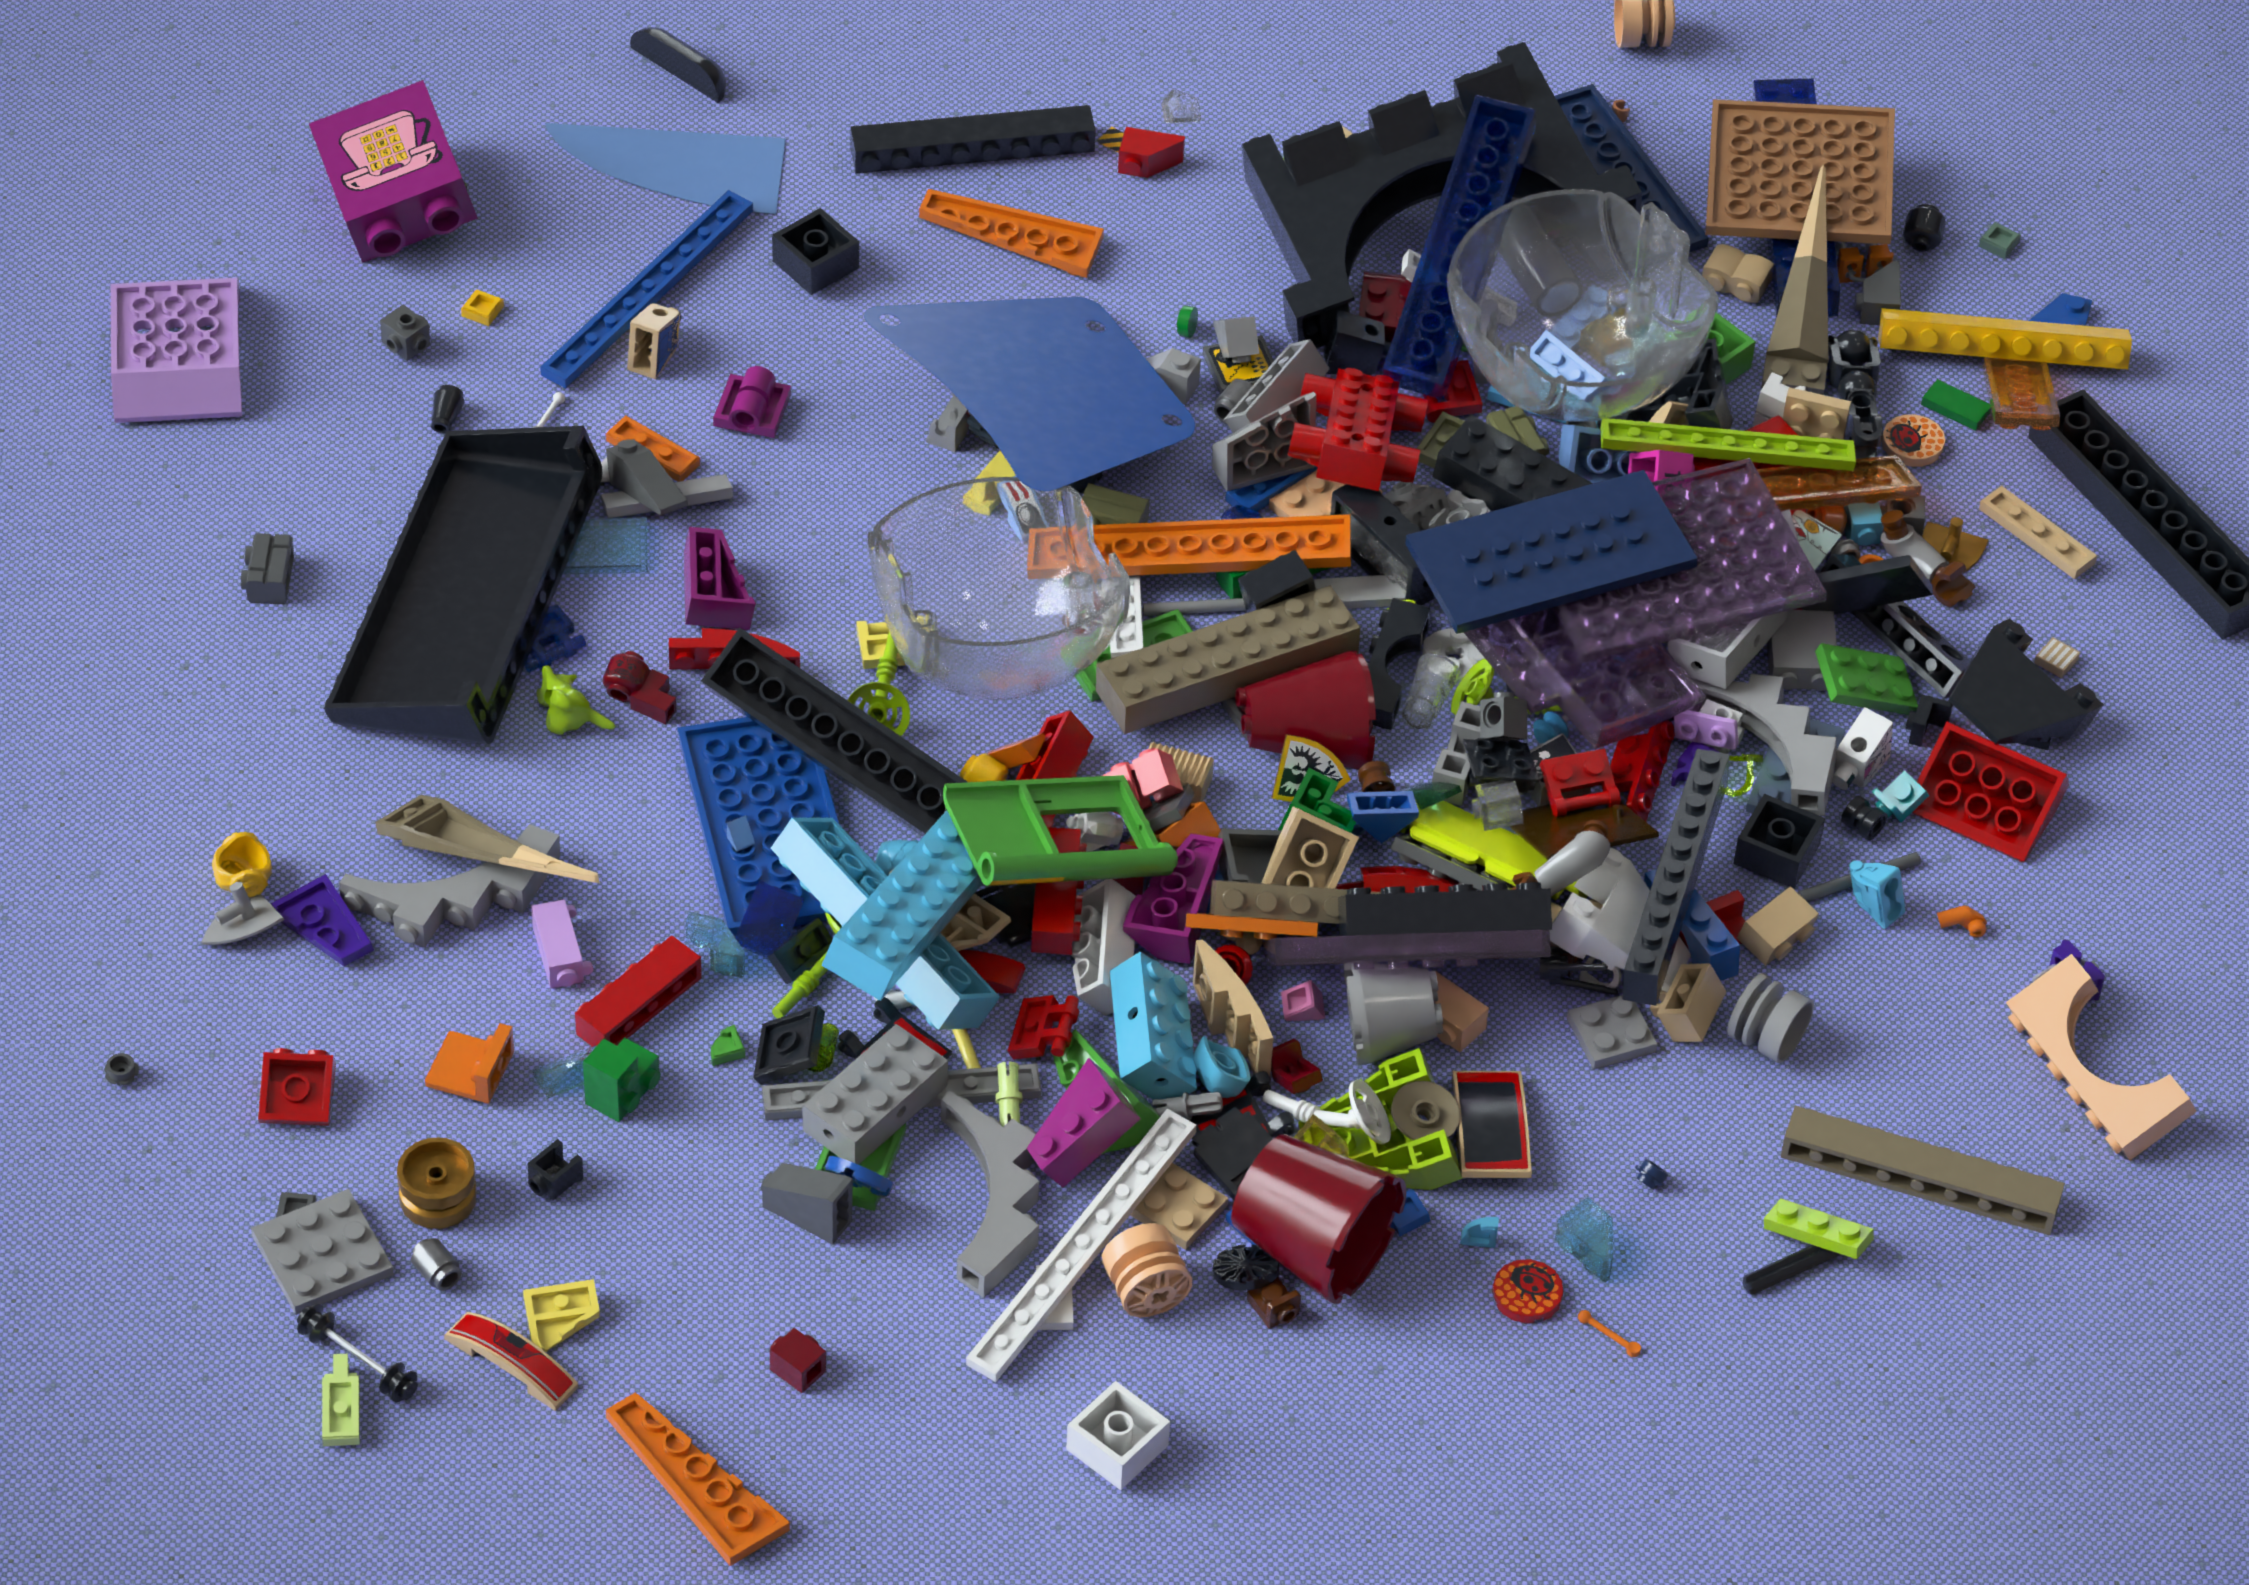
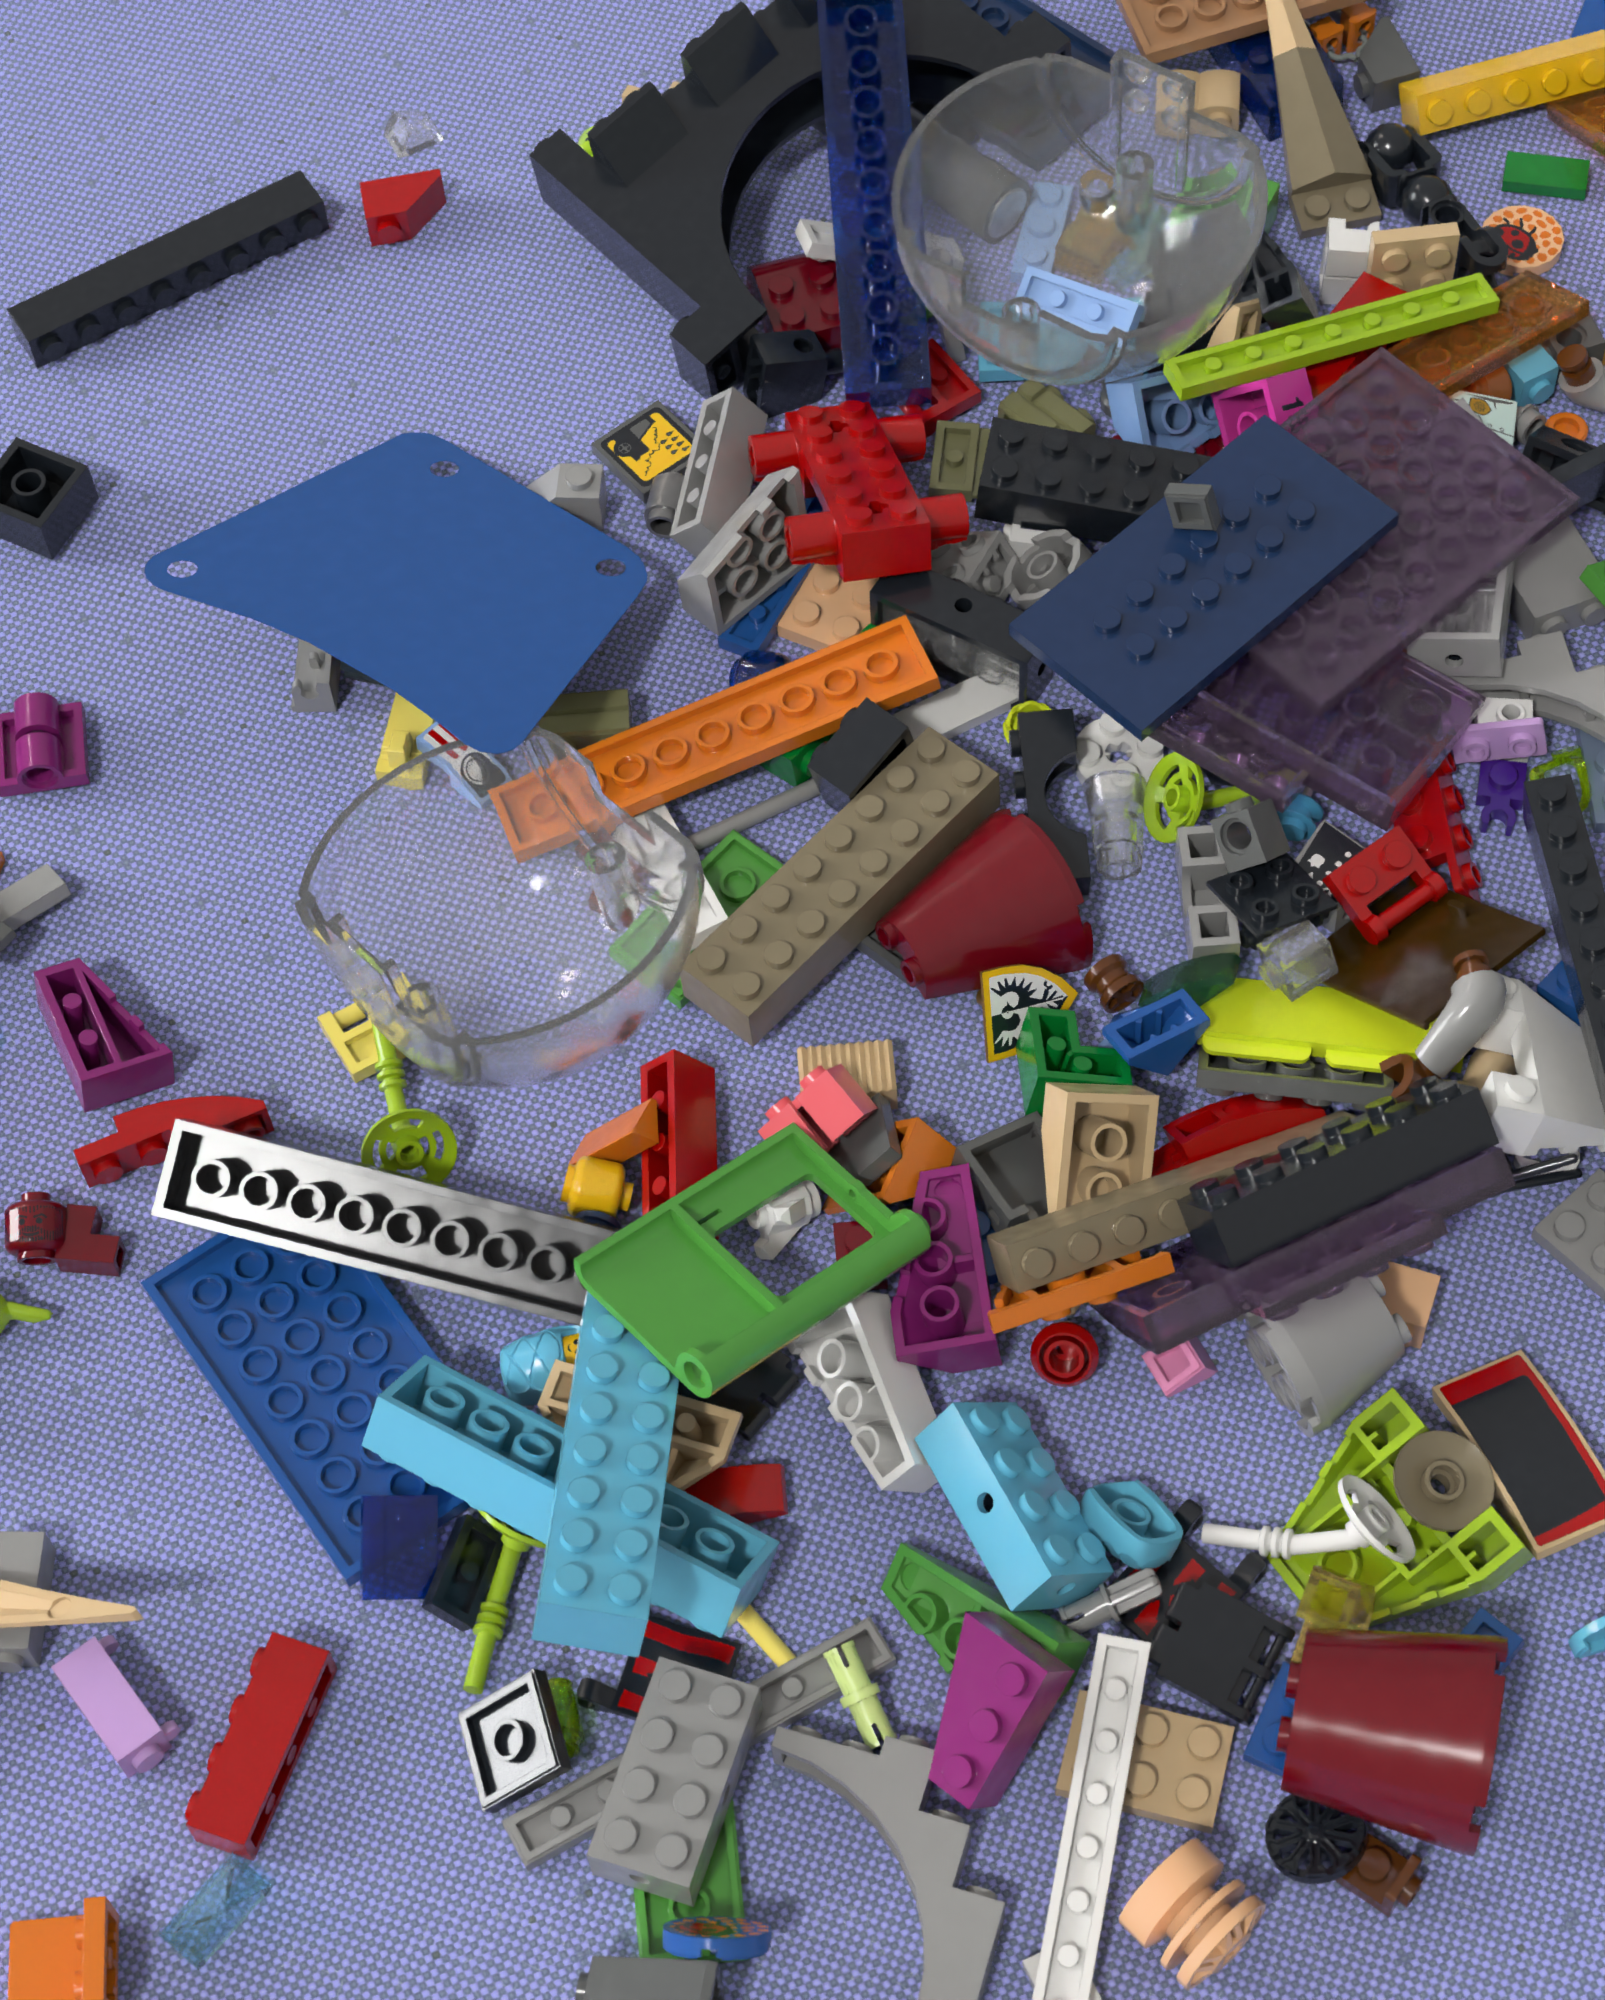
camera: 15 degrees left, 10 degrees up
green brick [583,1038,661,1122] -> none
clear light blue slope [685,911,745,978] -> none
bright green tile [711,1025,745,1066] -> none
medium blue piece [727,815,755,852] -> none
orange wing [919,189,1104,278] -> none
red plate [1007,995,1080,1060] -> none
red brick [1031,827,1087,955] -> none
sticker [1096,126,1124,153] -> none
green tile [1177,305,1198,338] -> none
tan slope [1193,939,1273,1076] -> none
light grey slope [1213,316,1259,363] -> none
dark red bracket [1271,1038,1323,1094] -> none
none -> dark grey tile [1164,483,1221,531]

